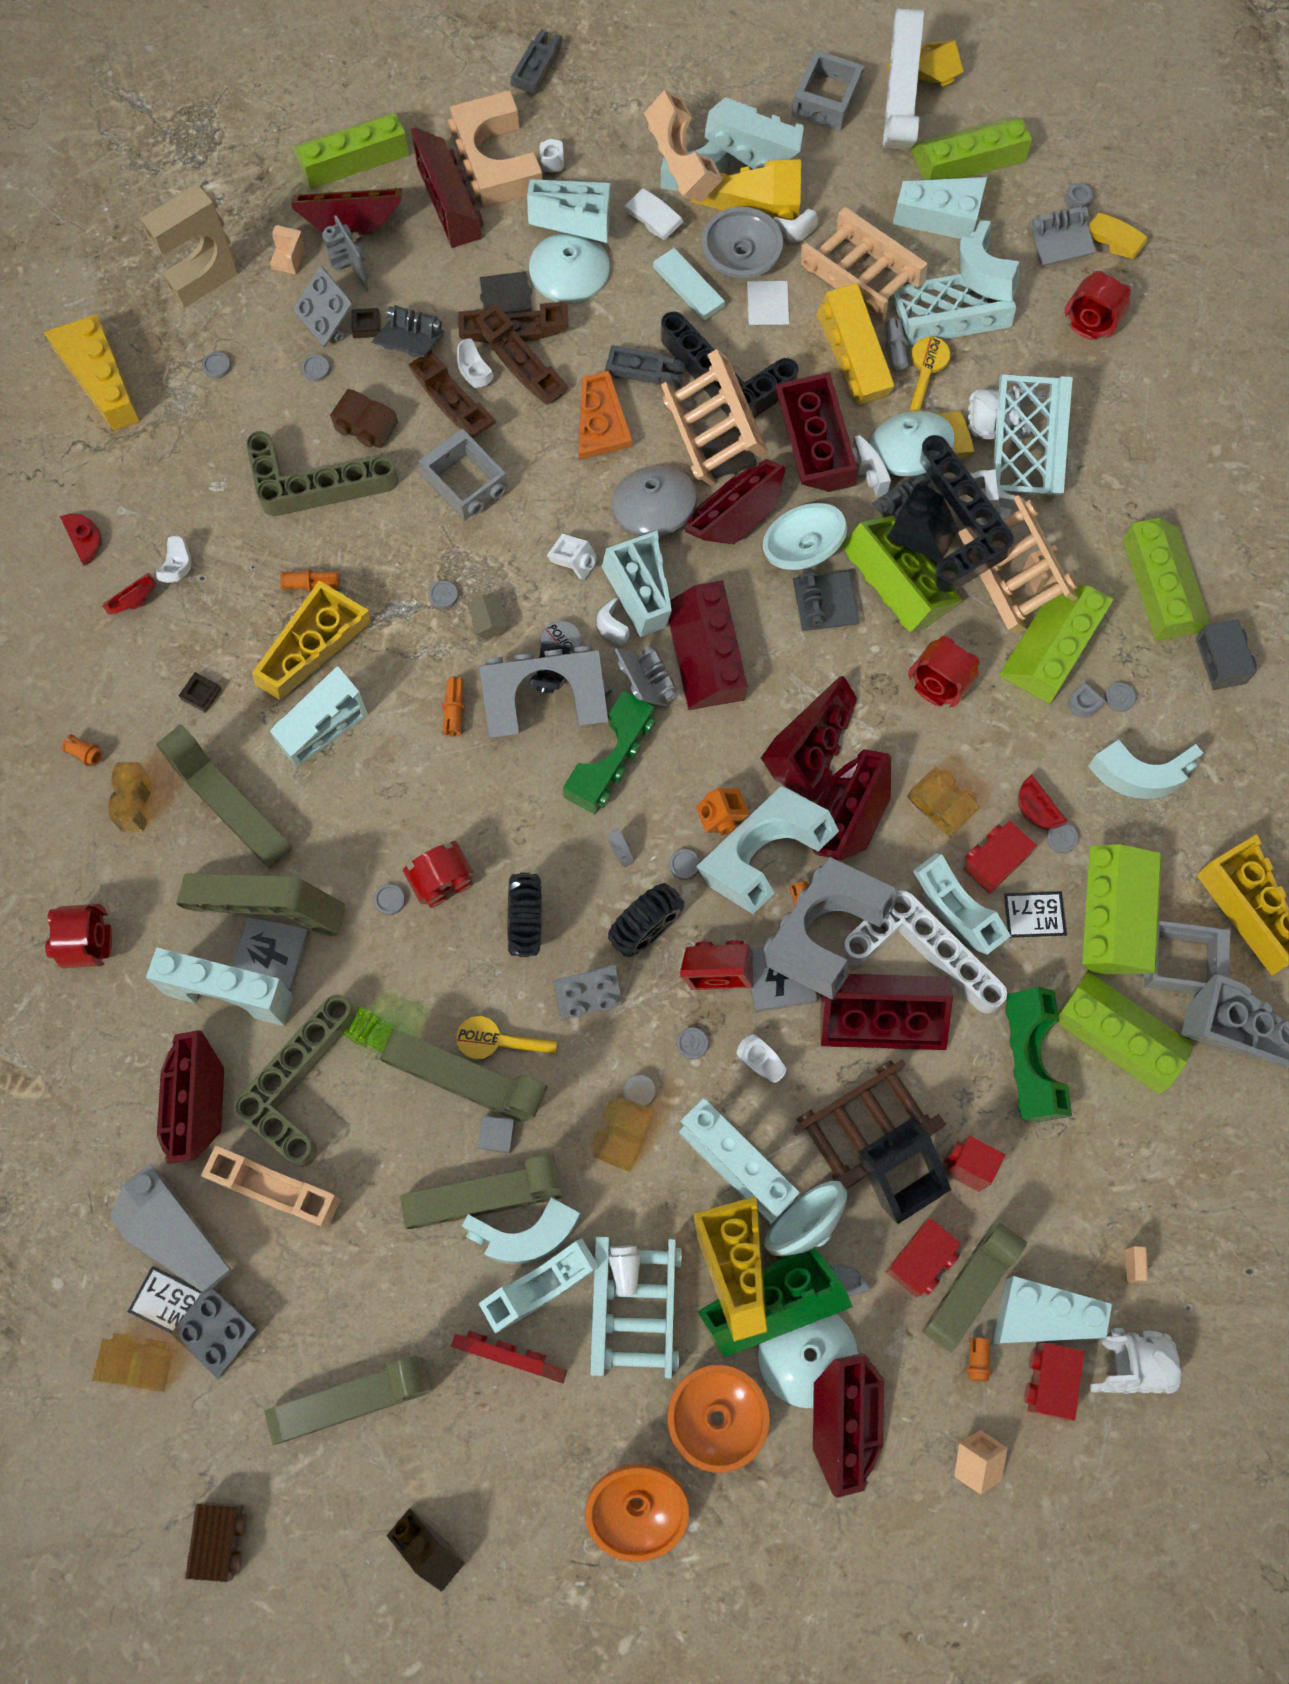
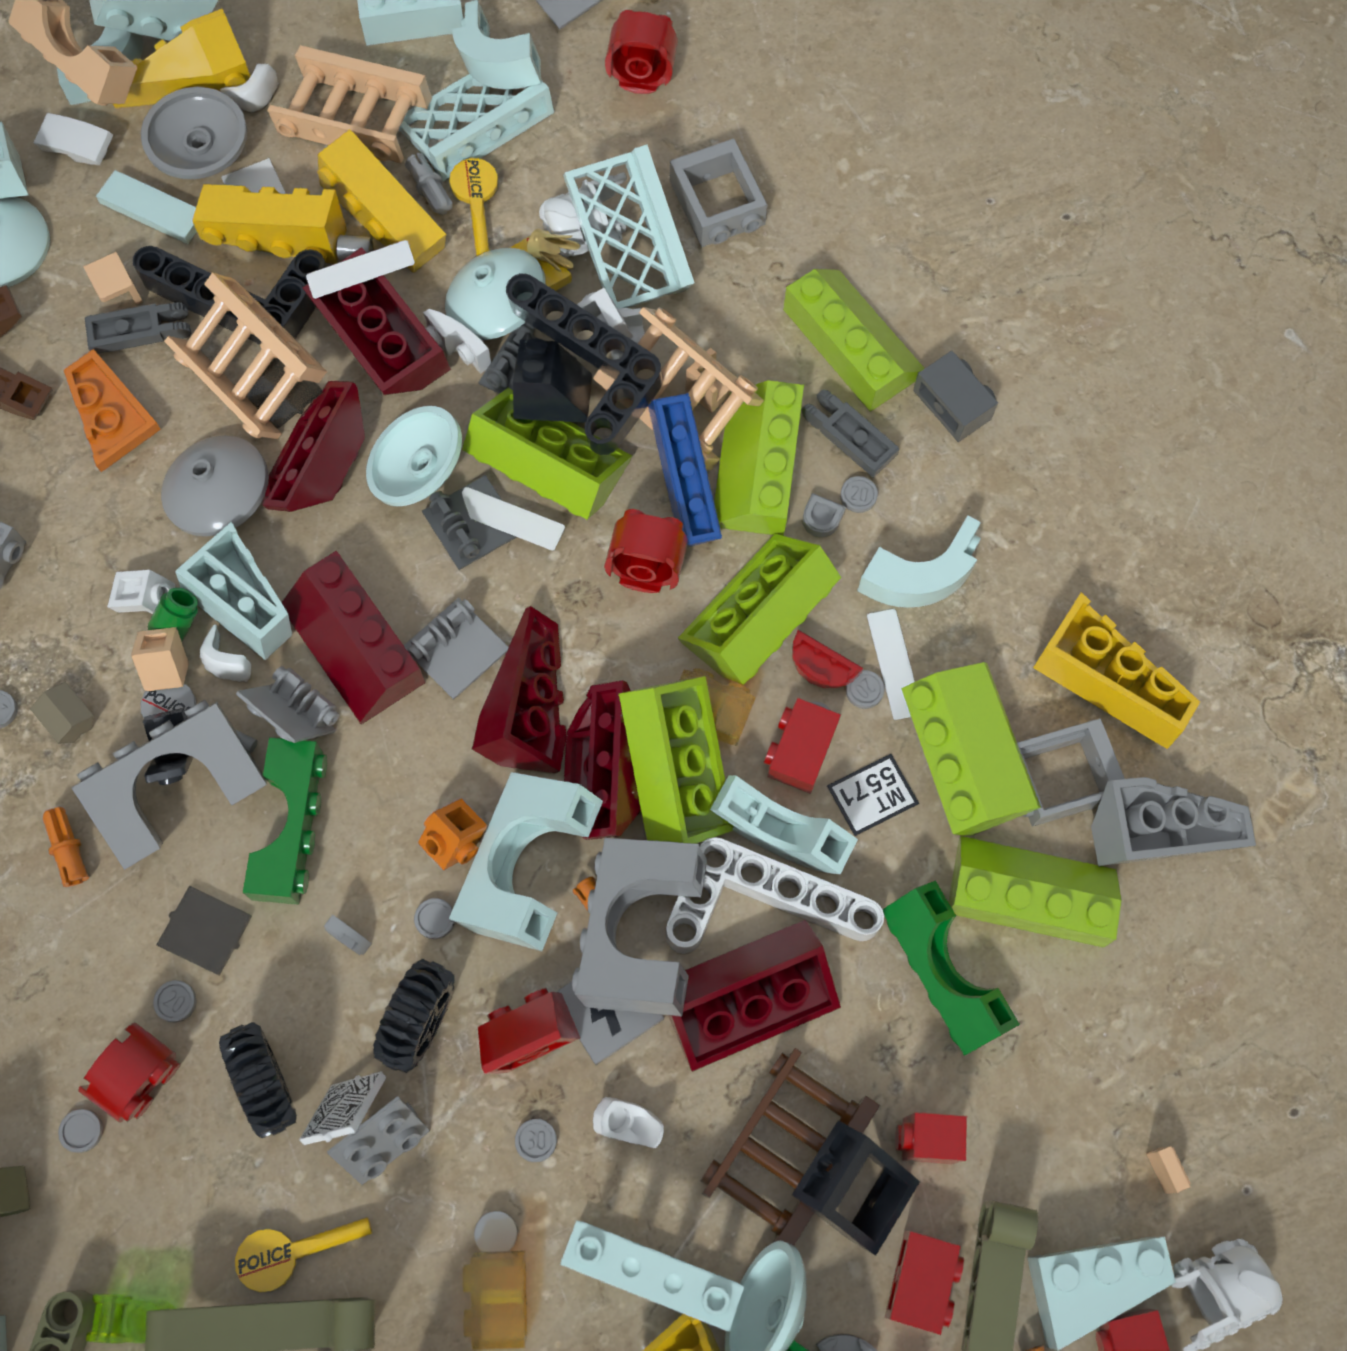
camera: 25 degrees left, 0 degrees up
none -> light nougat panel [83,252,143,305]
none -> light nougat panel [131,627,189,691]
none -> green brick [147,588,198,642]
none -> light grey piece [153,980,196,1022]
none -> clear smoke piece [156,886,252,976]
none -> yellow wedge [192,184,347,265]
none -> white piece [299,1072,386,1145]
none -> white sticker [306,240,415,298]
none -> light grey hinge [337,235,373,260]
none -> light grey hinge [404,597,509,700]
none -> white sticker [462,487,565,551]
none -> pearl gold piece [527,228,581,272]
none -> lime slope [619,676,734,844]
none -> blue slope [648,393,722,548]
none -> light grey window [670,138,767,247]
none -> lime slope [678,534,842,685]
none -> dark grey hinge [801,389,900,478]
none -> white sticker [867,609,915,720]

